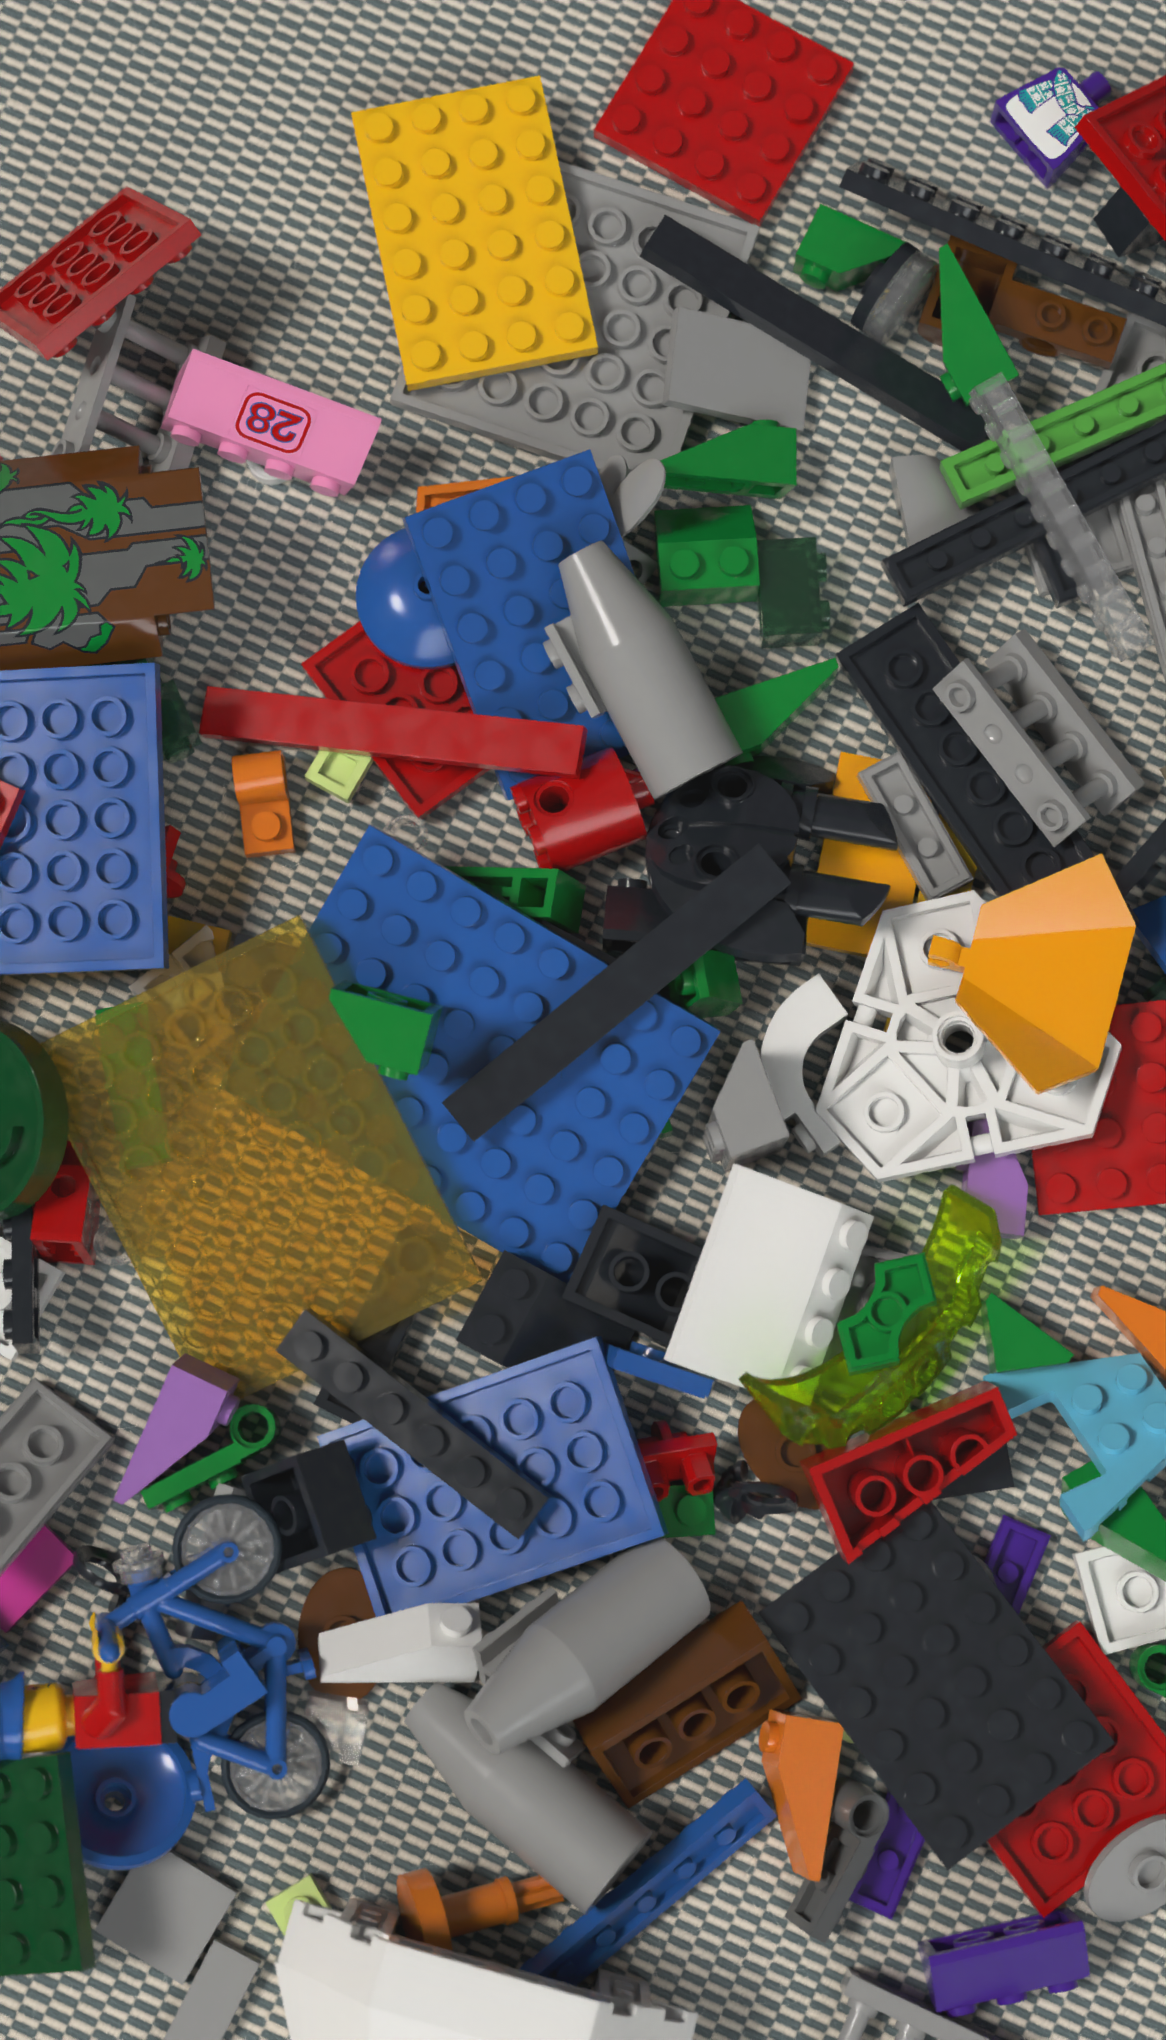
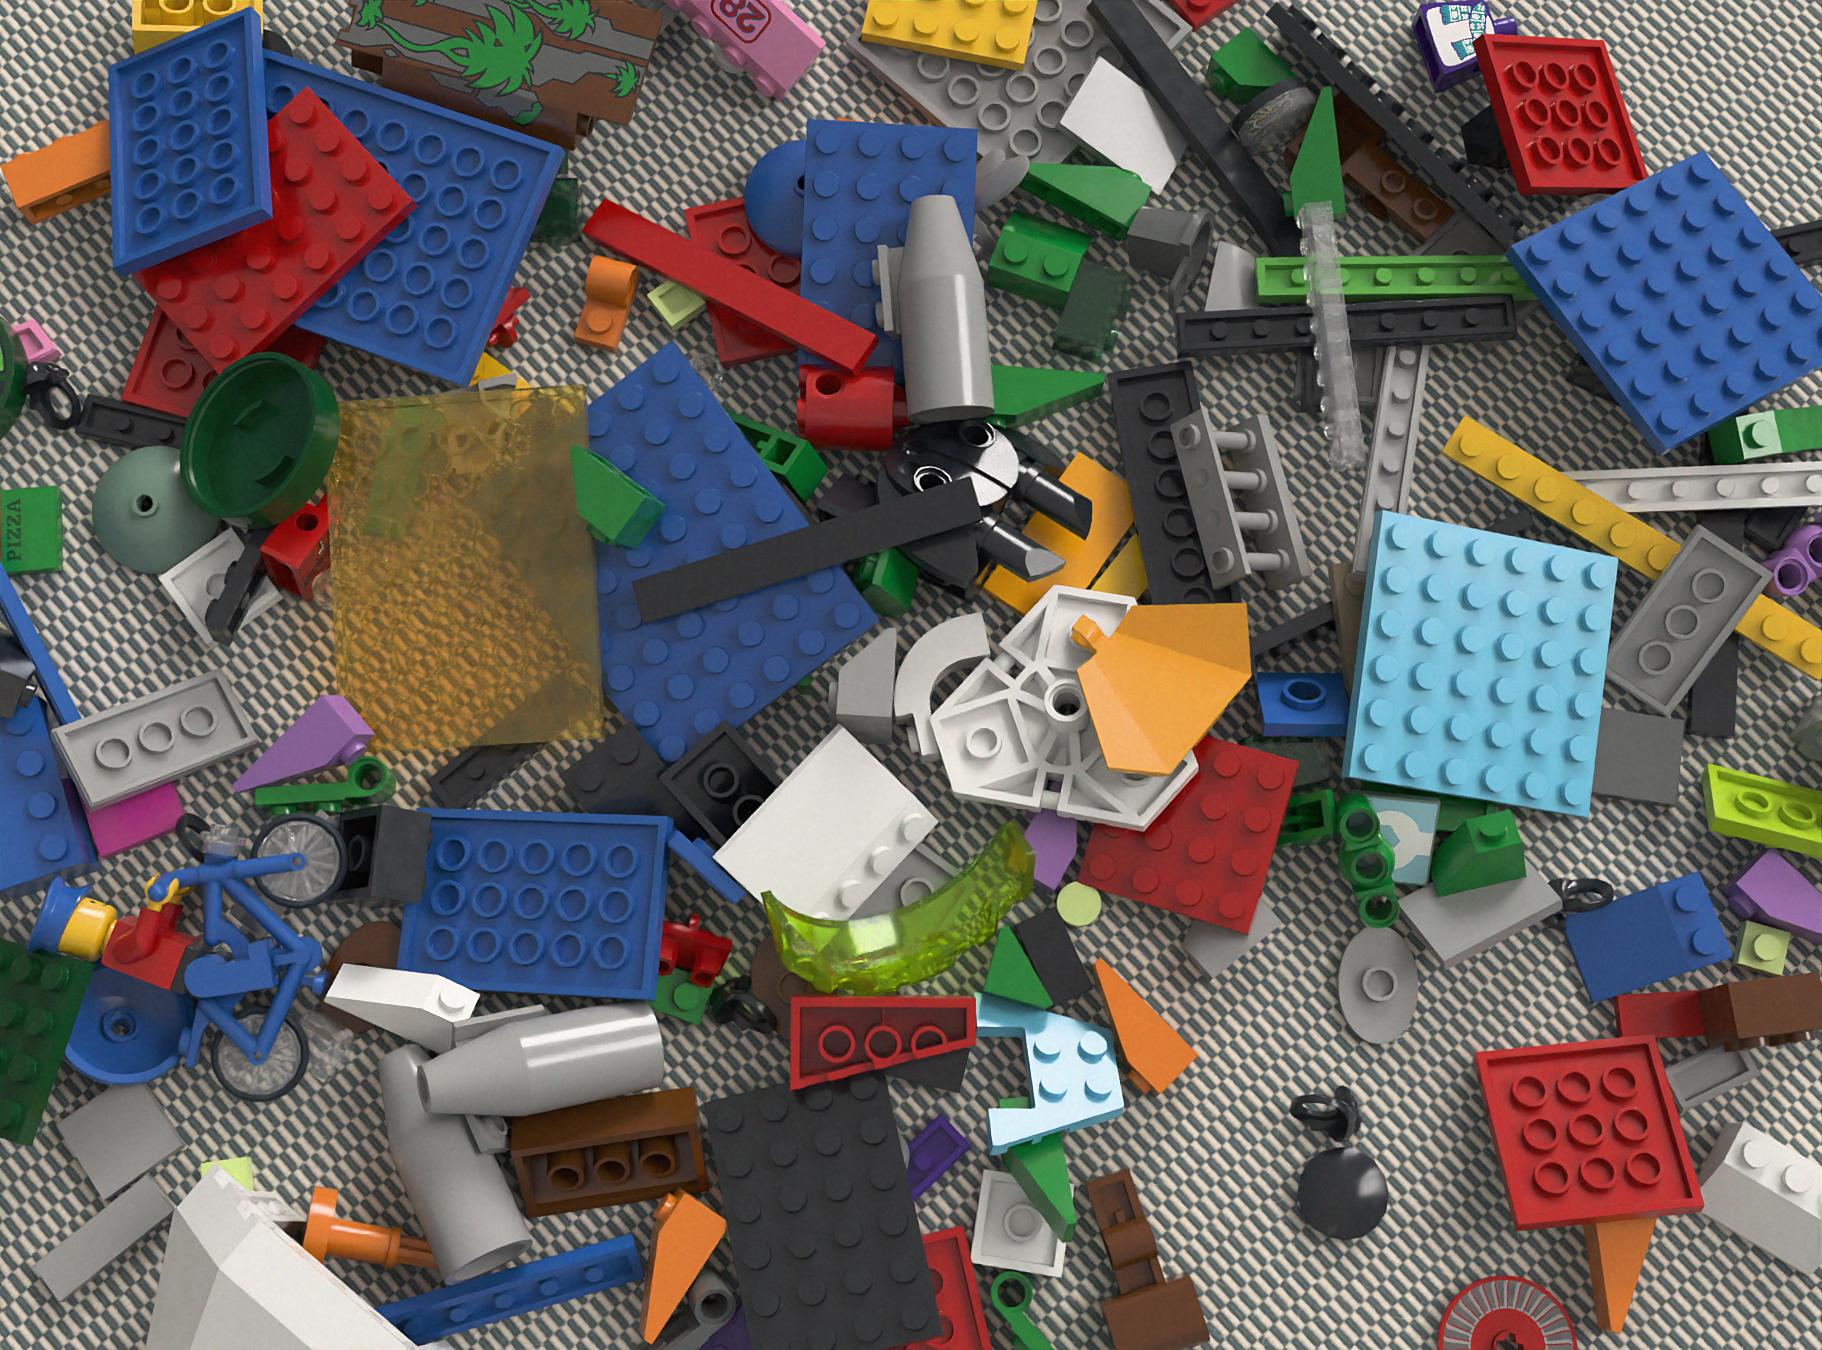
camera: 20 degrees right, 5 degrees down
black plate [276,1308,552,1540] -> none
green tile [837,1252,937,1376] -> none
light grey tile [857,751,973,901] -> none
none -> black tile [1014,907,1093,1008]
none -> yellowish green tile [1056,881,1101,928]
none -> dark grey container [1127,206,1215,311]

